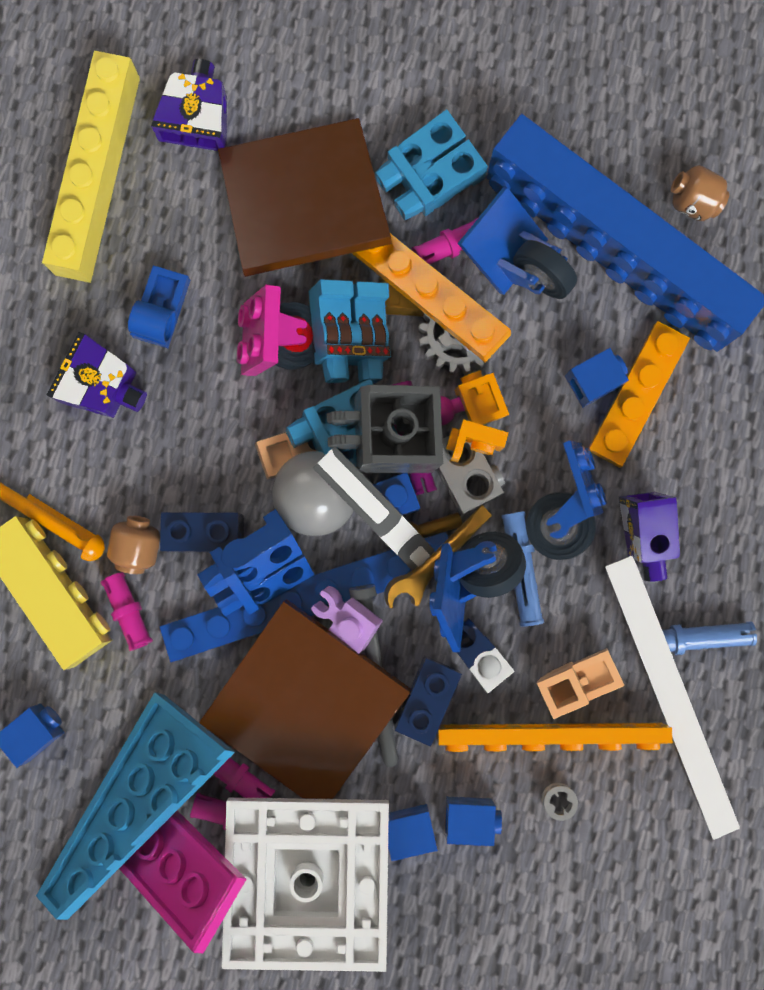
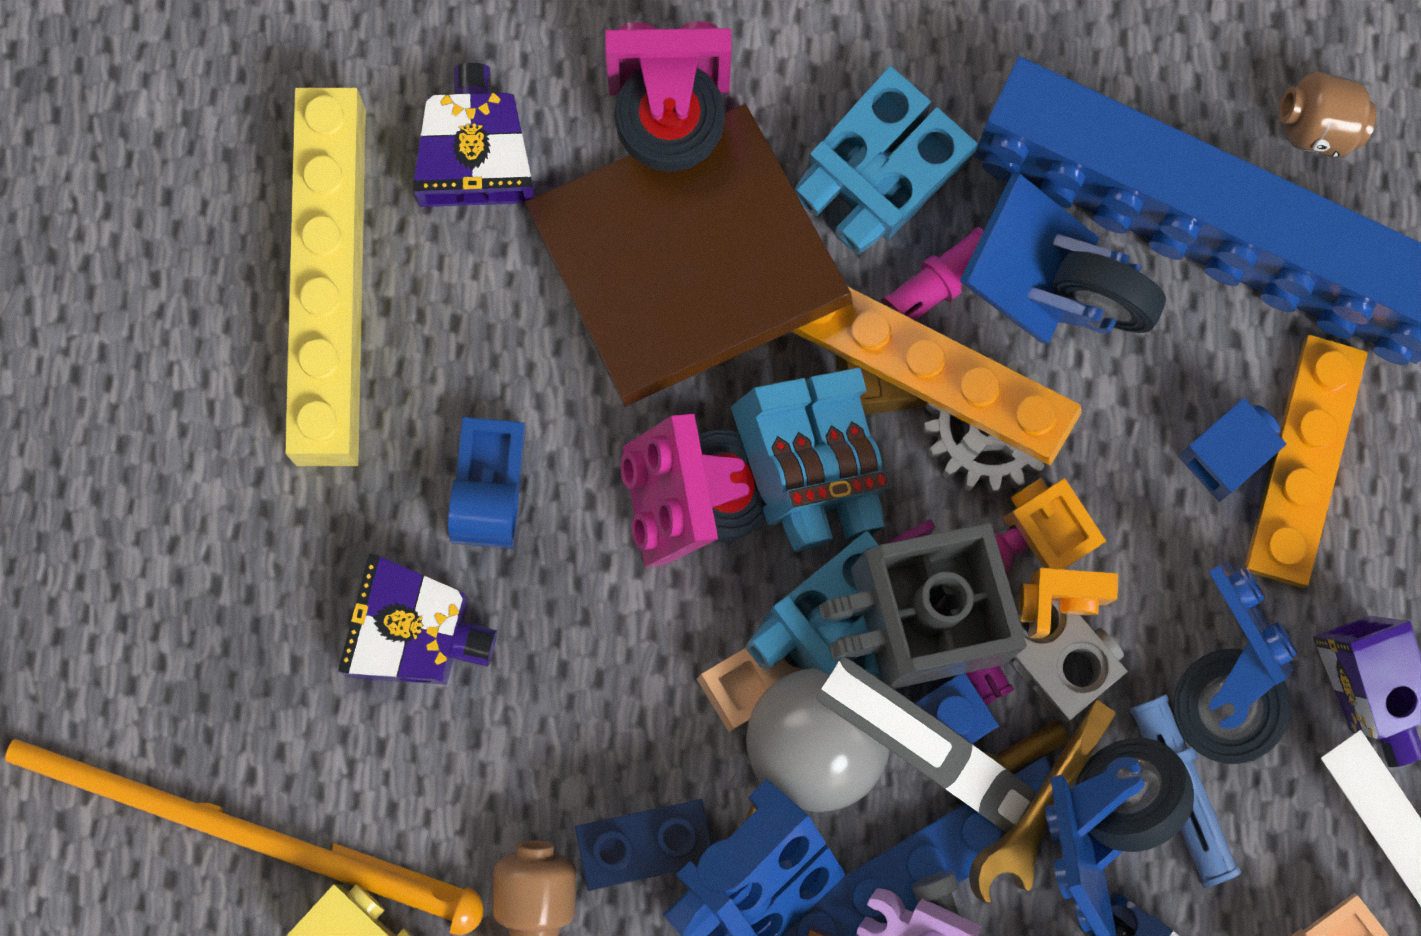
camera: 15 degrees left, 5 degrees down
none -> plate [605,21,732,172]

